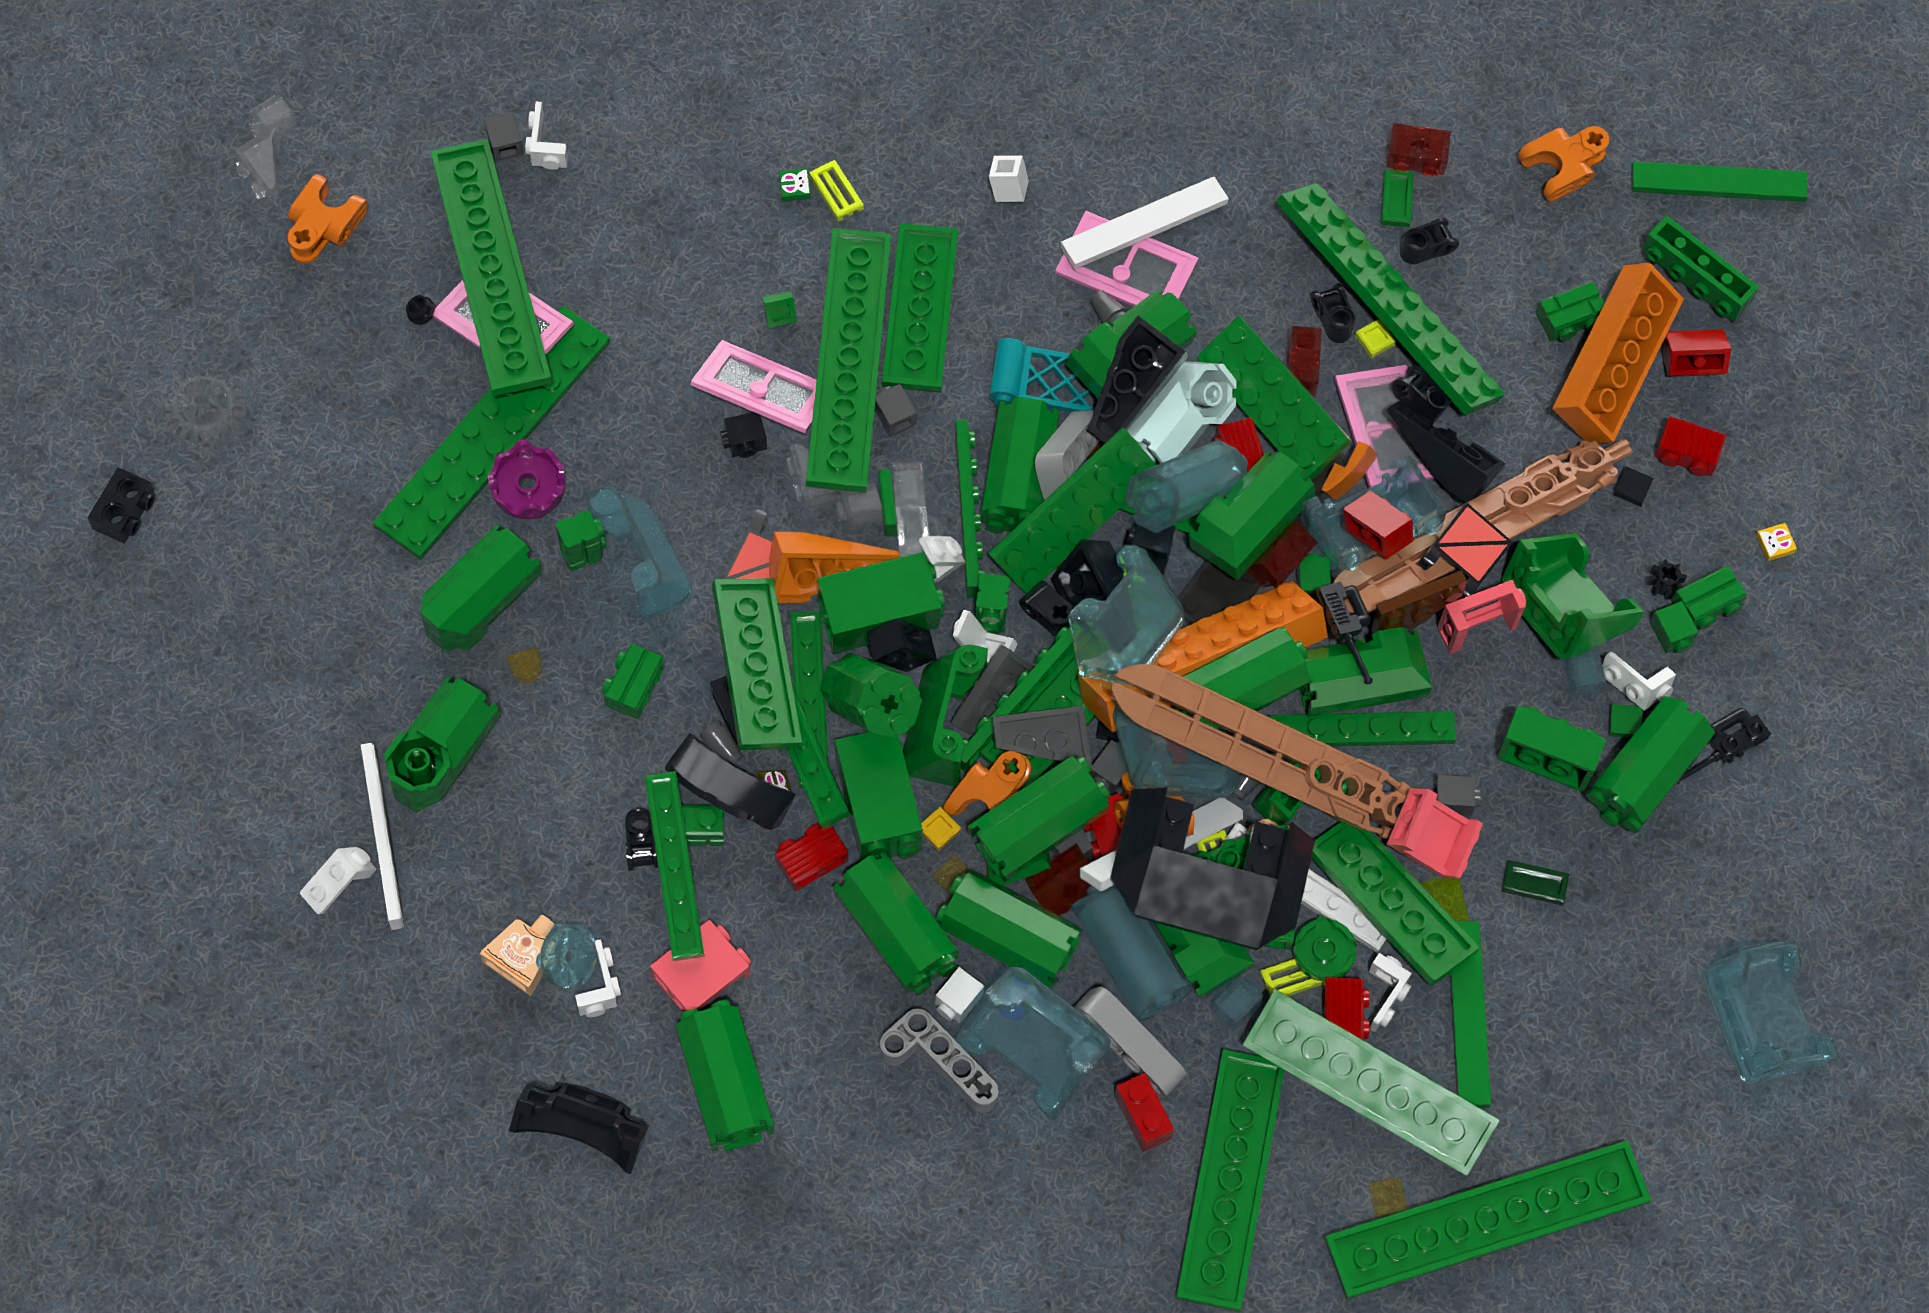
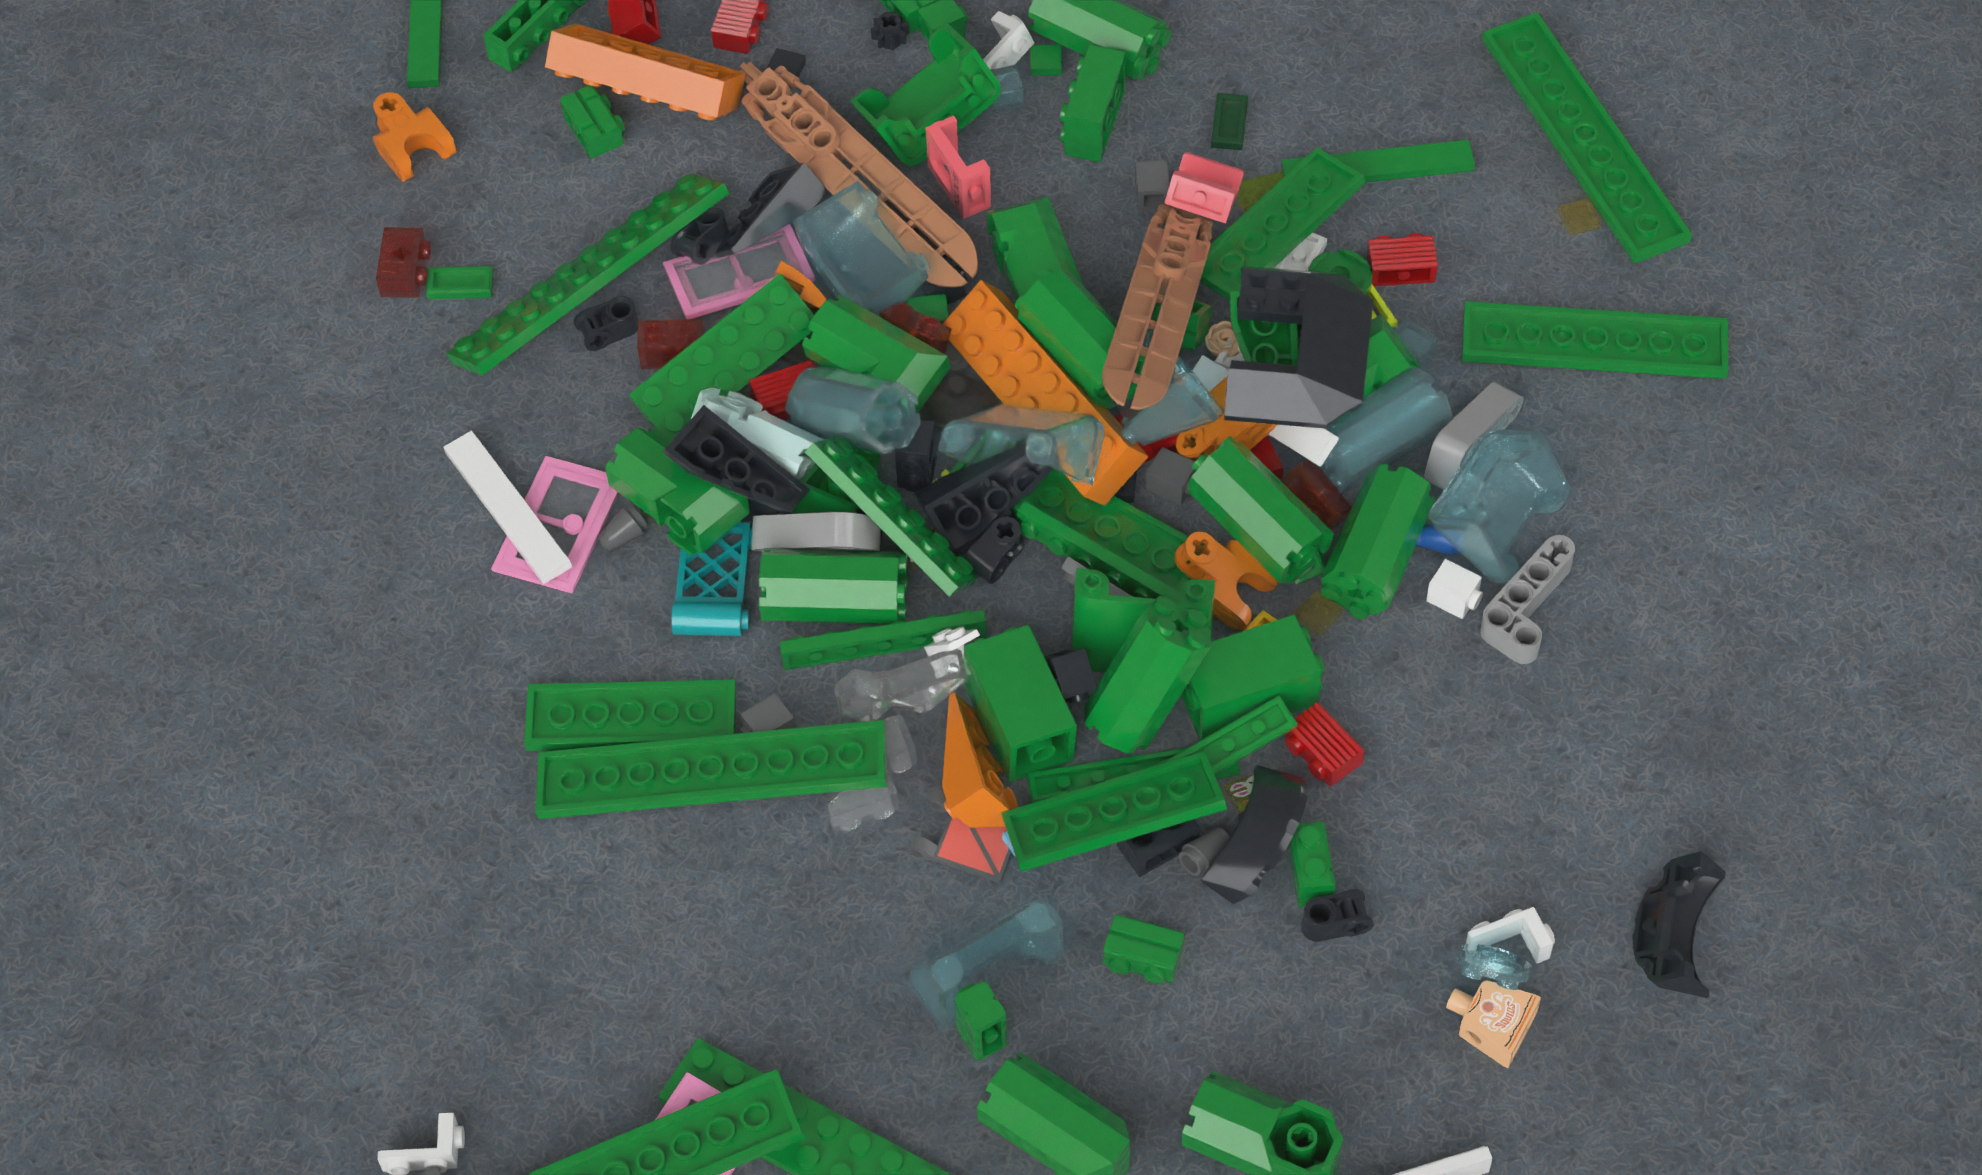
camera: 90 degrees left, 10 degrees down
magenta plate [488,440,566,519] -> none
clear yellow tile [507,647,542,683] -> none
green tile [645,771,705,962] -> none
coral panel [650,919,751,1012] -> none
green brick [675,1000,774,1151] -> none
bright pink door [690,340,817,433] -> none
black brick [720,412,767,458] -> none
green tile [762,291,797,328] -> none
tile [779,168,811,202] -> none
neon yellow tile [809,160,864,222] -> none
green brick [833,851,959,996] -> none
green tile [878,469,897,537] -> none
white bracket [953,610,1017,666] -> none
green brick [975,573,1010,635] -> none
white brick [989,156,1029,202] -> none
dark grey wing [990,706,1092,767] -> none
red brick [1114,1073,1174,1152] -> none
plate [1243,989,1500,1176] -> none
green plate [1269,711,1456,747] -> none
black piece [1316,582,1373,685] -> none
brick [1343,490,1414,560] -> none
neon yellow tile [1355,319,1397,359] -> none
white bracket [1369,953,1412,1032] -> none
reddish brown plate [1370,570,1467,640] -> none
black piece [1399,218,1459,265] -> none
coral flag [1418,503,1513,600] -> none

